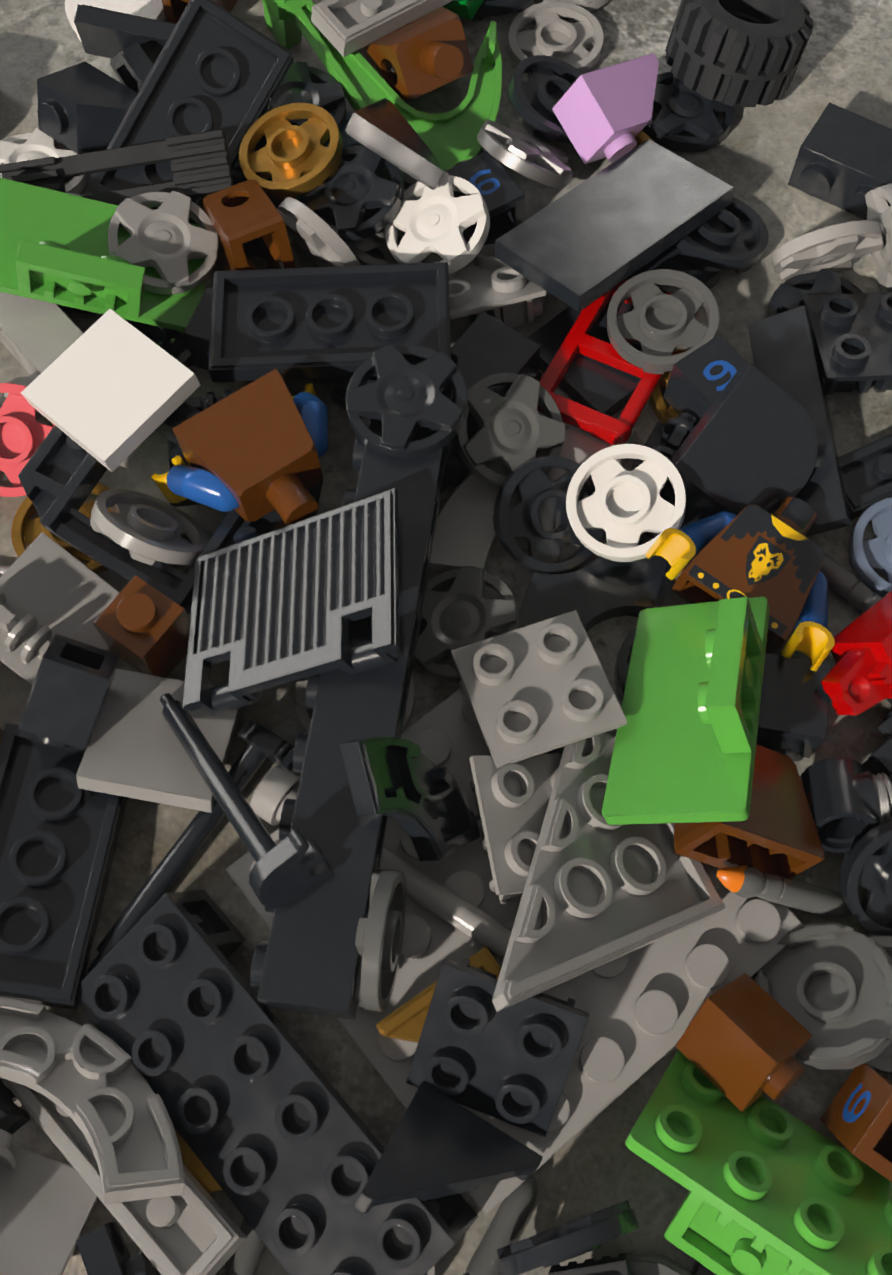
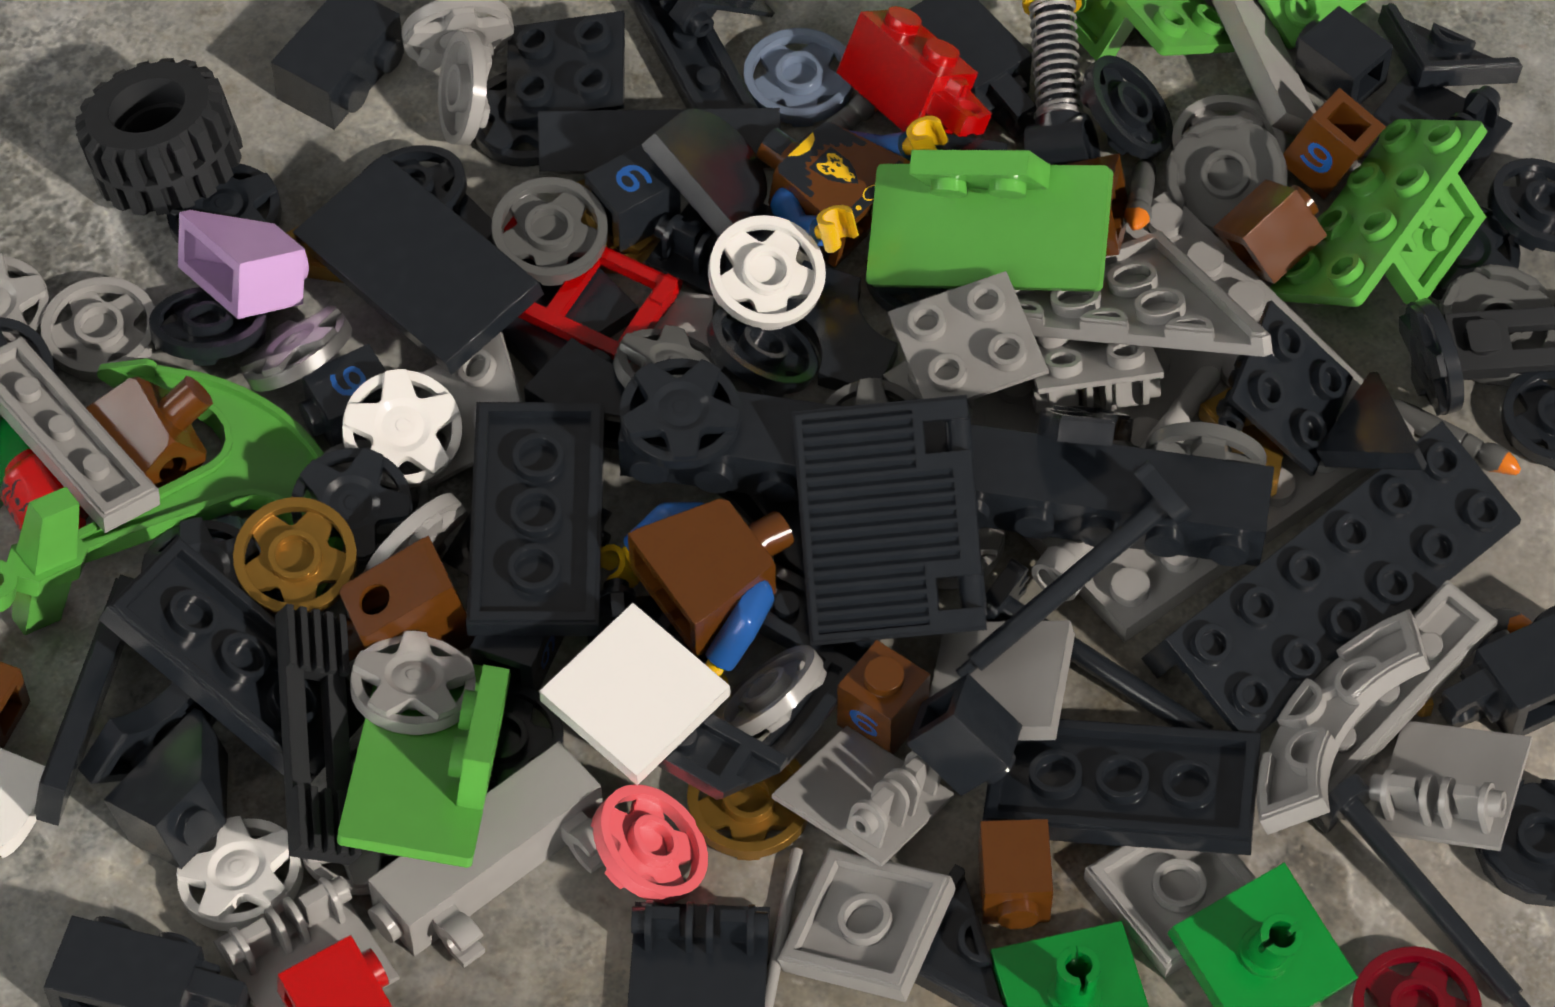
camera: 90 degrees left, 10 degrees down
tile [345,98,446,190] -> none

